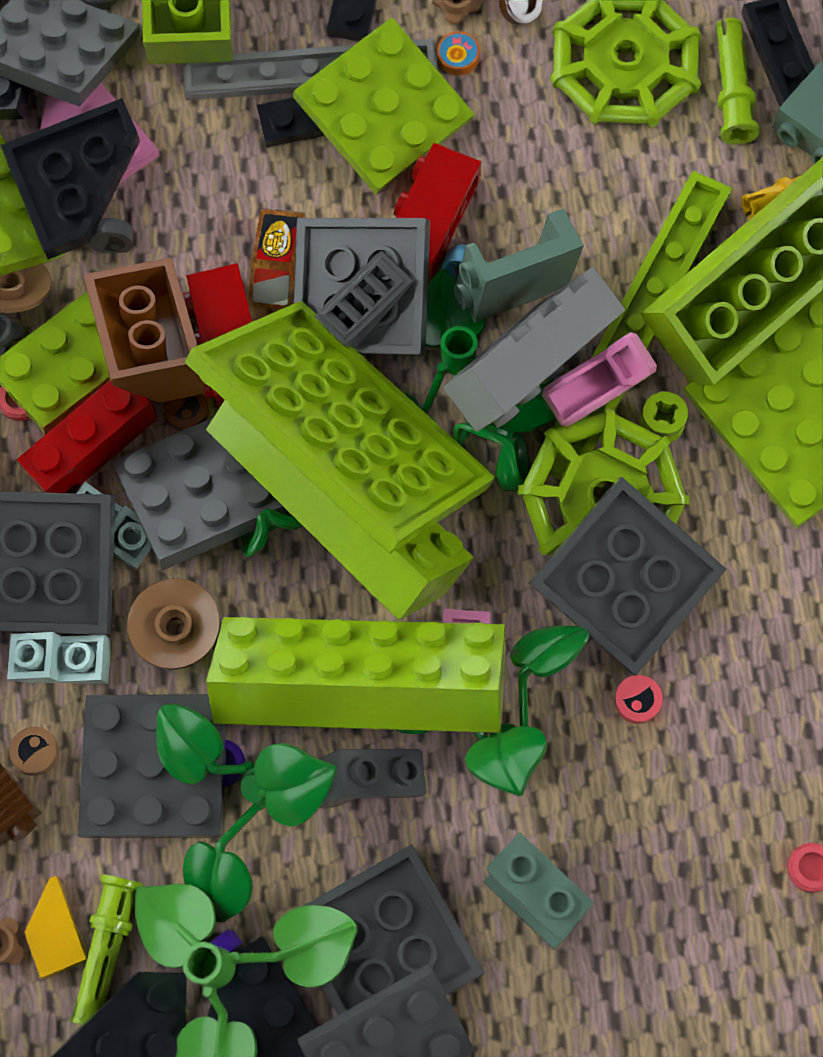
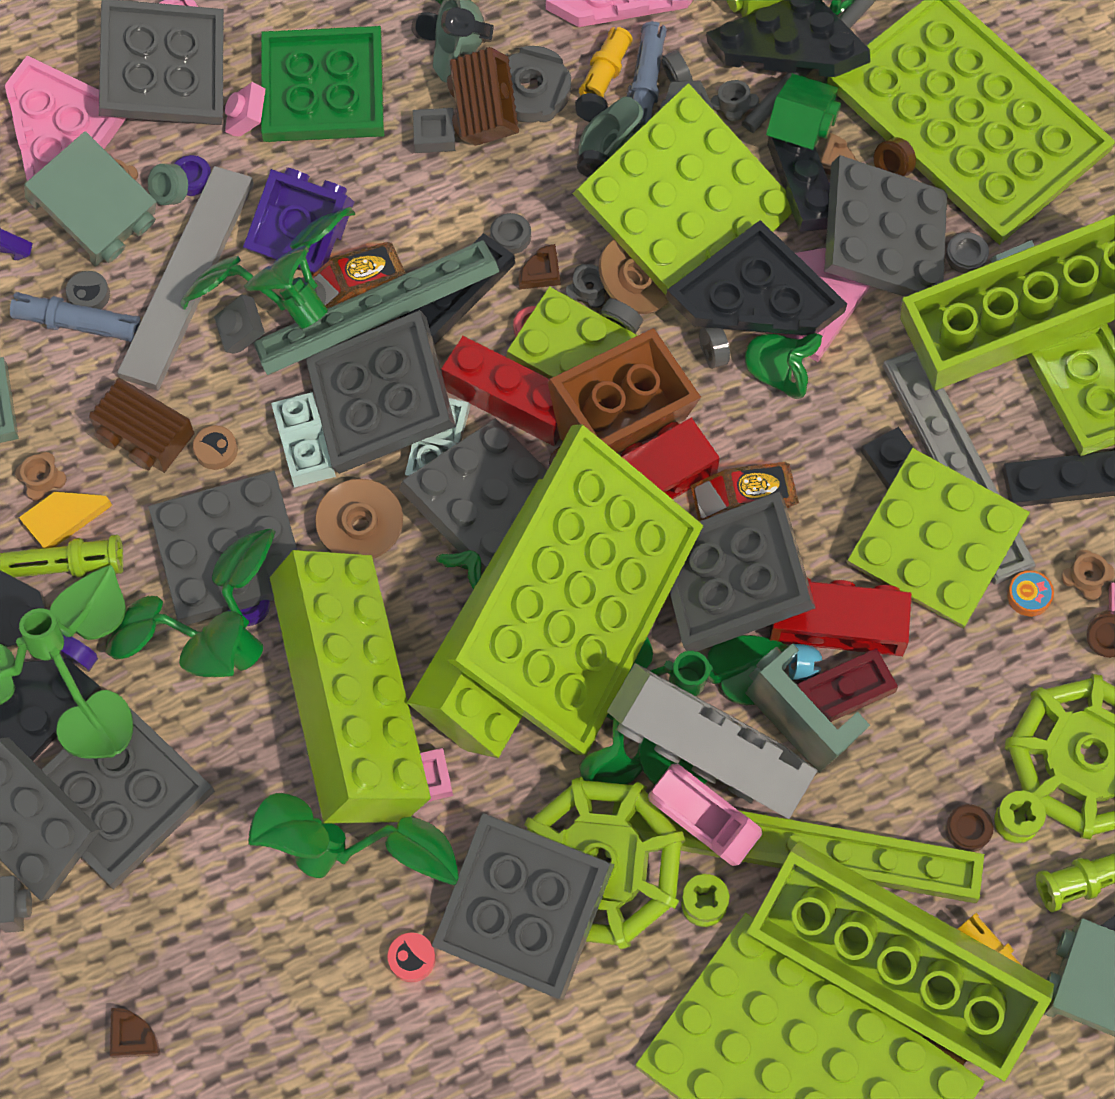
camera: 70 degrees right, 5 degrees down
dark grey slope [315,251,415,348] -> none
dark grey bracket [319,749,426,808] -> none
sand green panel [483,832,594,950] -> none
none -> reddish brown tile [110,1008,160,1058]
none -> dark grey tile [600,298,644,334]
none -> green piece [745,333,823,399]
none -> dark red plate [797,648,898,722]
none -> reddish brown tile [945,804,994,852]
none -> lime wheel [994,790,1046,843]

